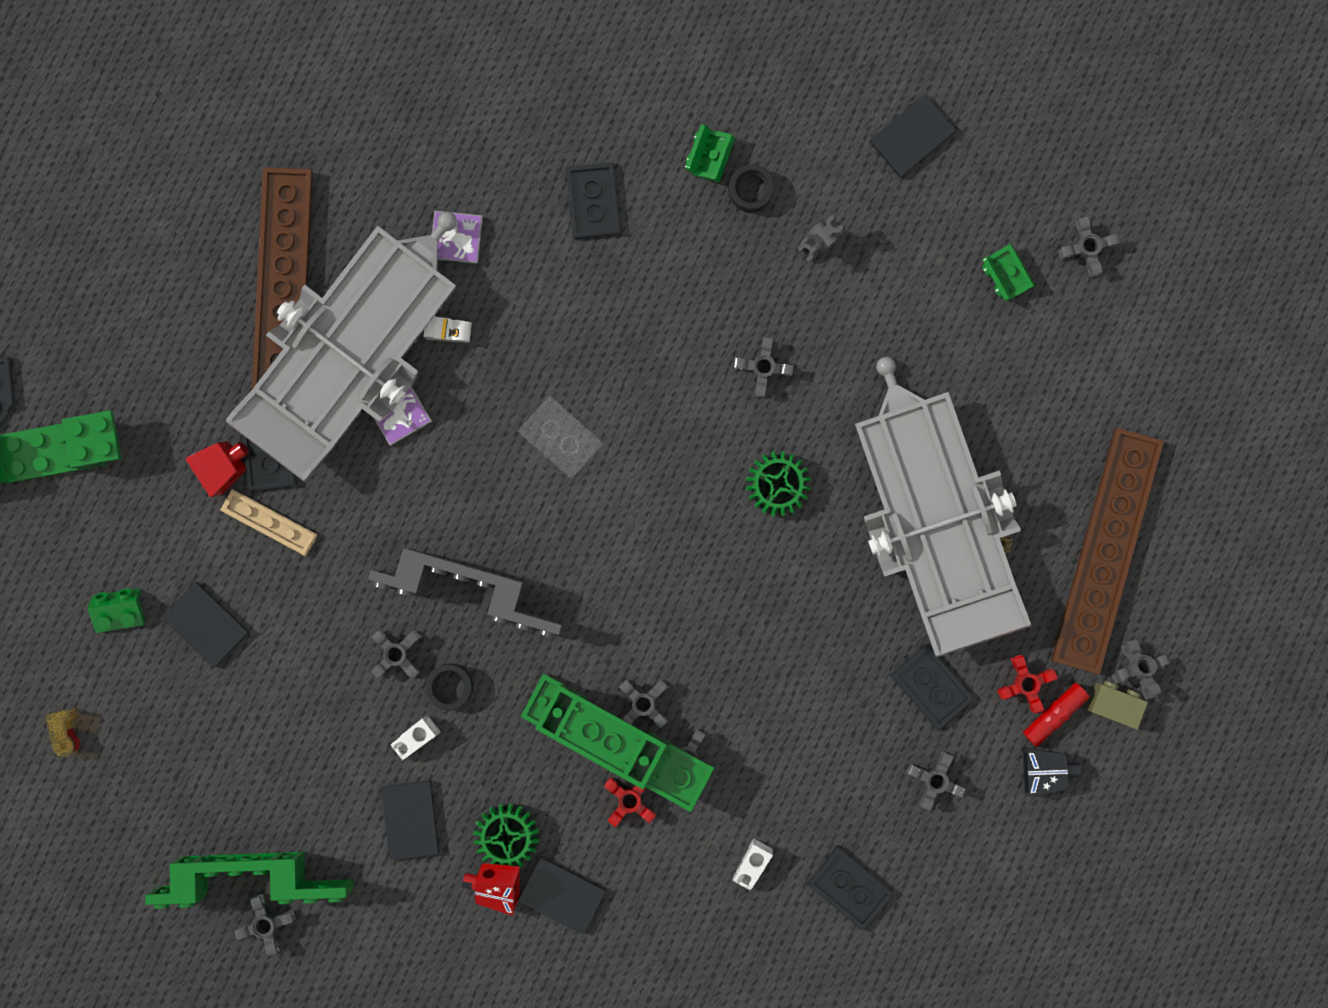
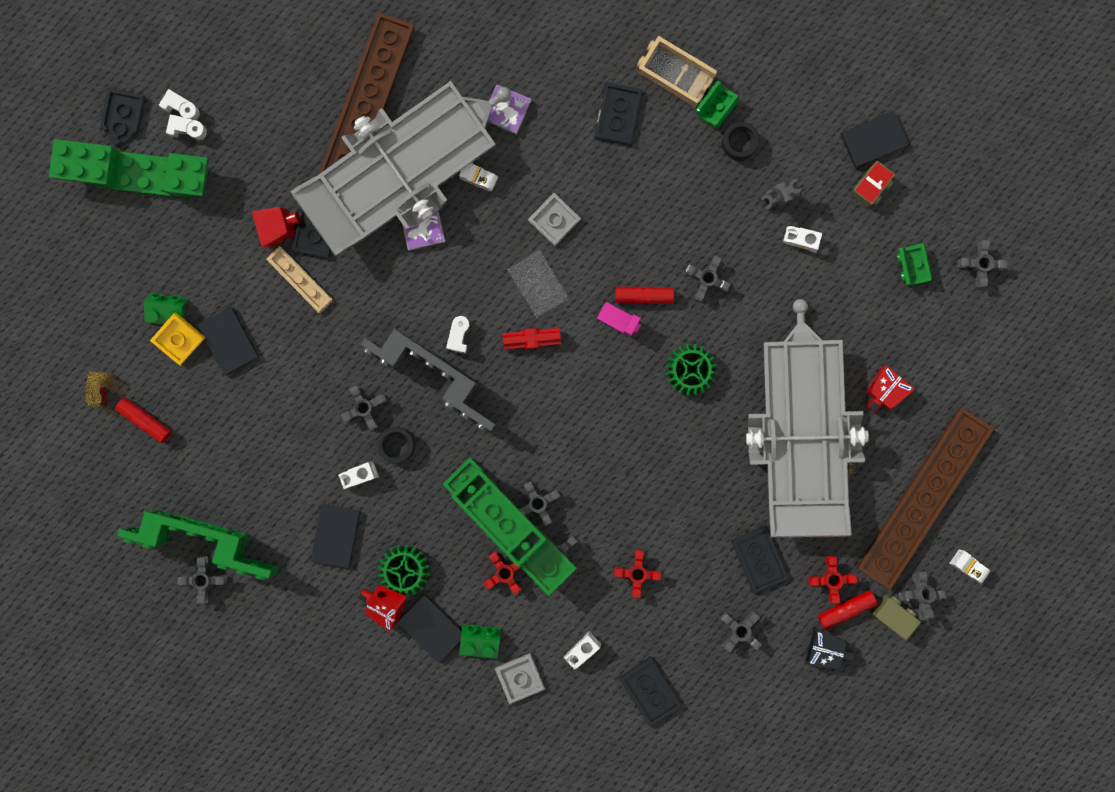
camera: 25 degrees right, 0 degrees up
none -> red axle [115,397,172,444]
none -> yellow tile [150,312,206,366]
none -> white leg [159,89,200,120]
none -> white leg [166,114,207,140]
none -> white leg [446,316,470,354]
none -> green bracket [459,625,501,659]
none -> light grey tile [495,653,545,704]
none -> red piece [502,328,561,350]
none -> light grey tile [528,193,581,246]
none -> dark pink bracket [597,302,641,337]
none -> red pin [614,550,661,598]
none -> red axle [615,286,674,304]
none -> door [637,36,717,108]
none -> white leg [783,226,822,253]
none -> red brick [850,161,895,208]
none -> red torso [866,365,914,414]
none -> white leg [949,550,990,584]

